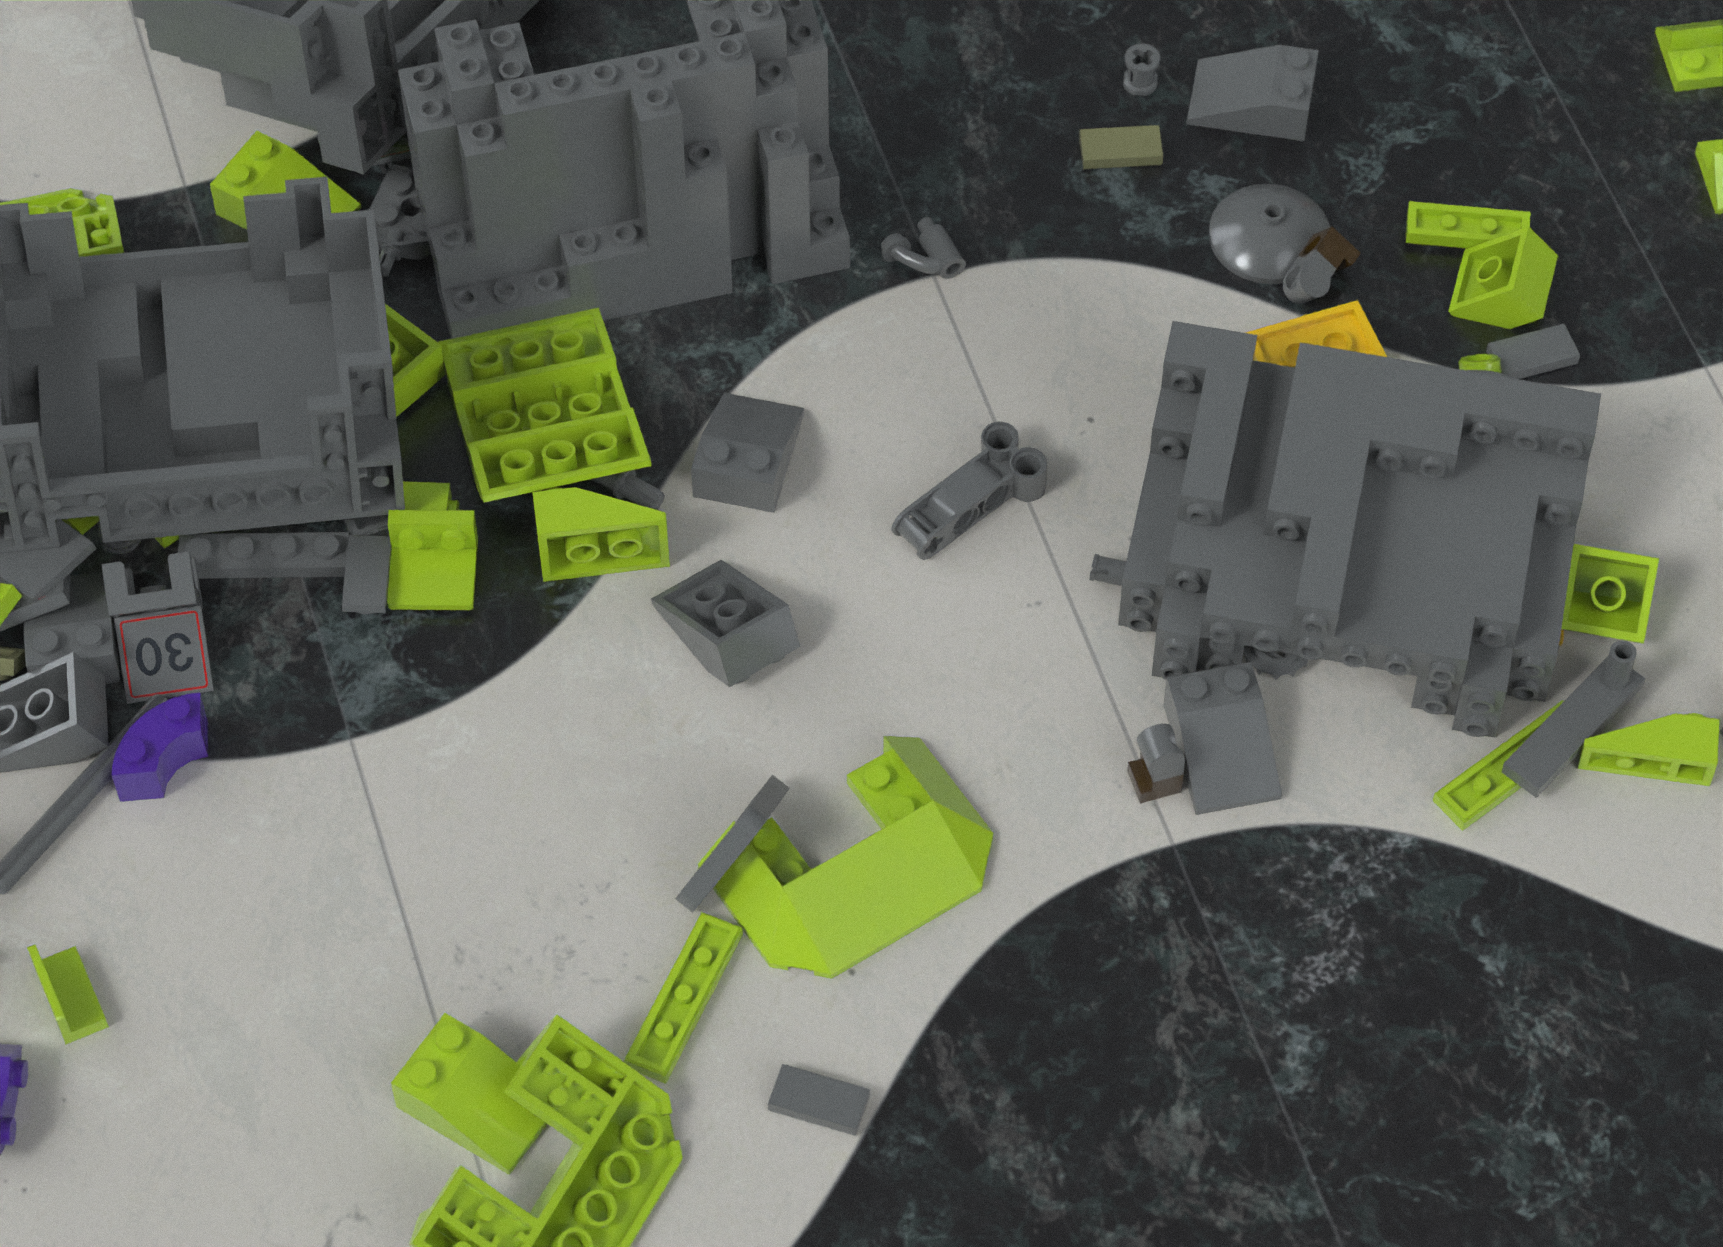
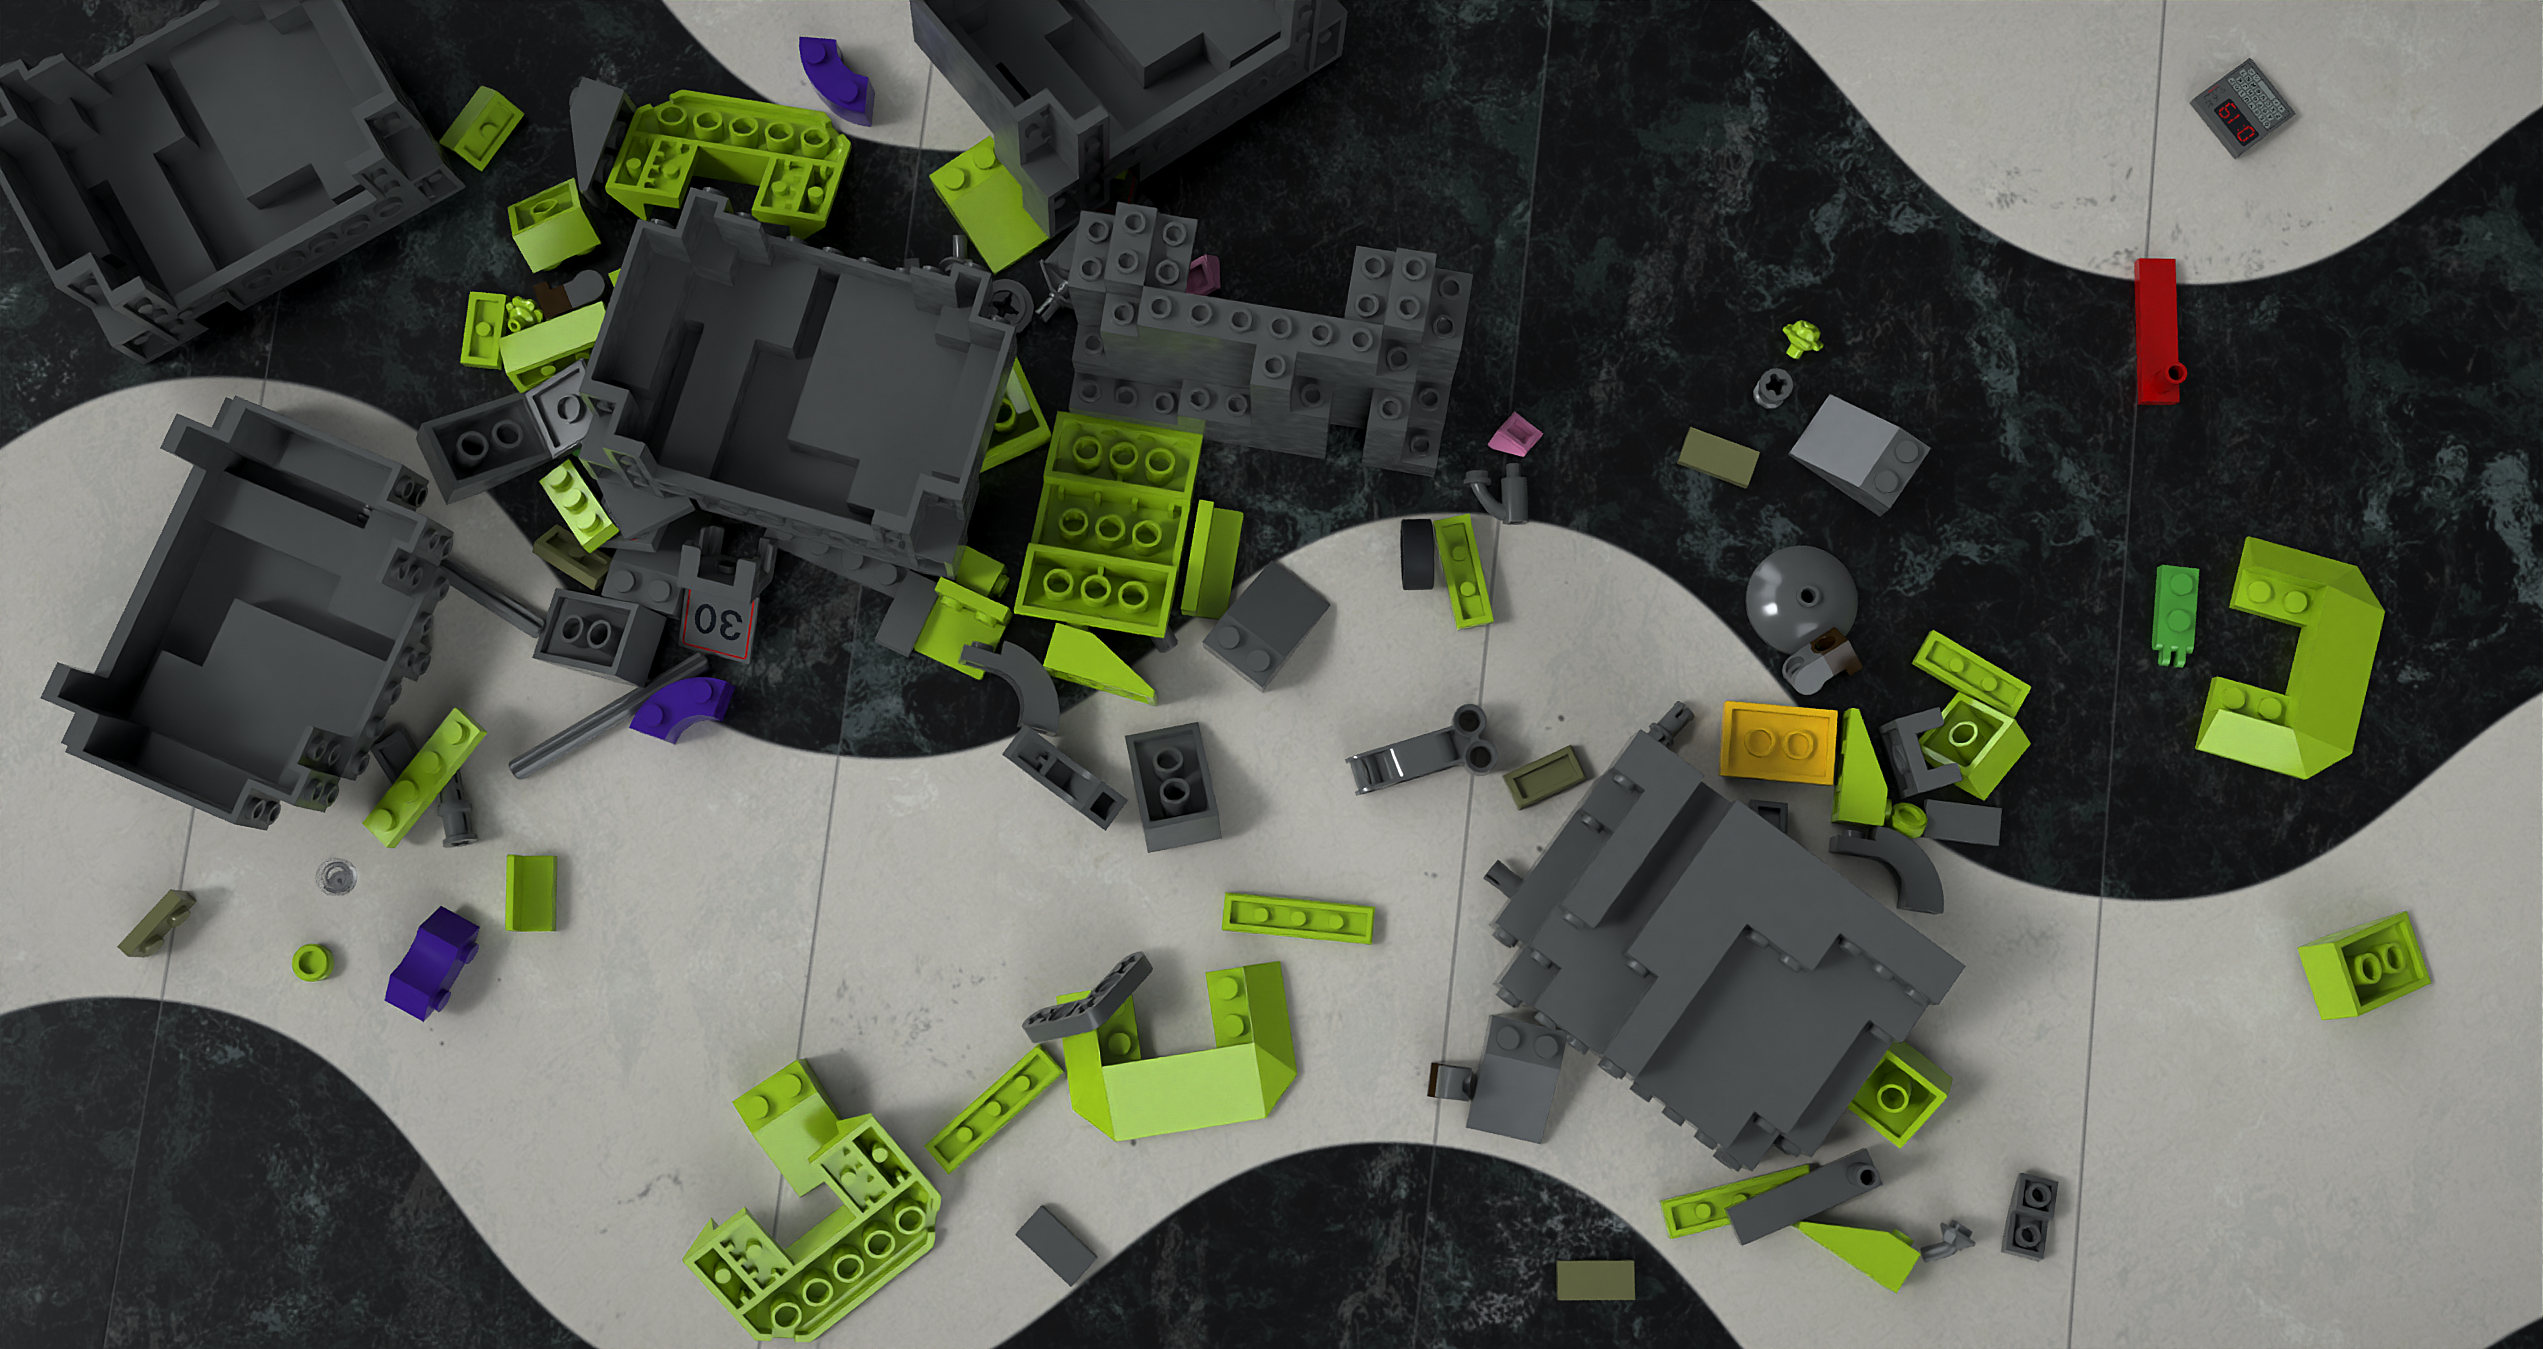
camera: 25 degrees right, 25 degrees up
none -> dark purple brick [799,36,875,127]
none -> dark grey arch [957,641,1060,737]
none -> dark grey arch [1002,724,1128,831]
none -> lime panel [1181,500,1243,620]
none -> lime tile [1222,892,1375,945]
none -> black tyre [1400,519,1434,590]
none -> lime plate [1432,514,1494,631]
none -> bright pink slope [1488,411,1543,457]
none -> olive tile [1502,745,1587,810]
none -> olive tile [1556,1259,1635,1300]
none -> lime plant [1783,320,1824,359]
none -> lime slope [1830,708,1892,828]
none -> dark grey panel [1878,707,1963,799]
none -> bright green hinge [2152,565,2199,668]

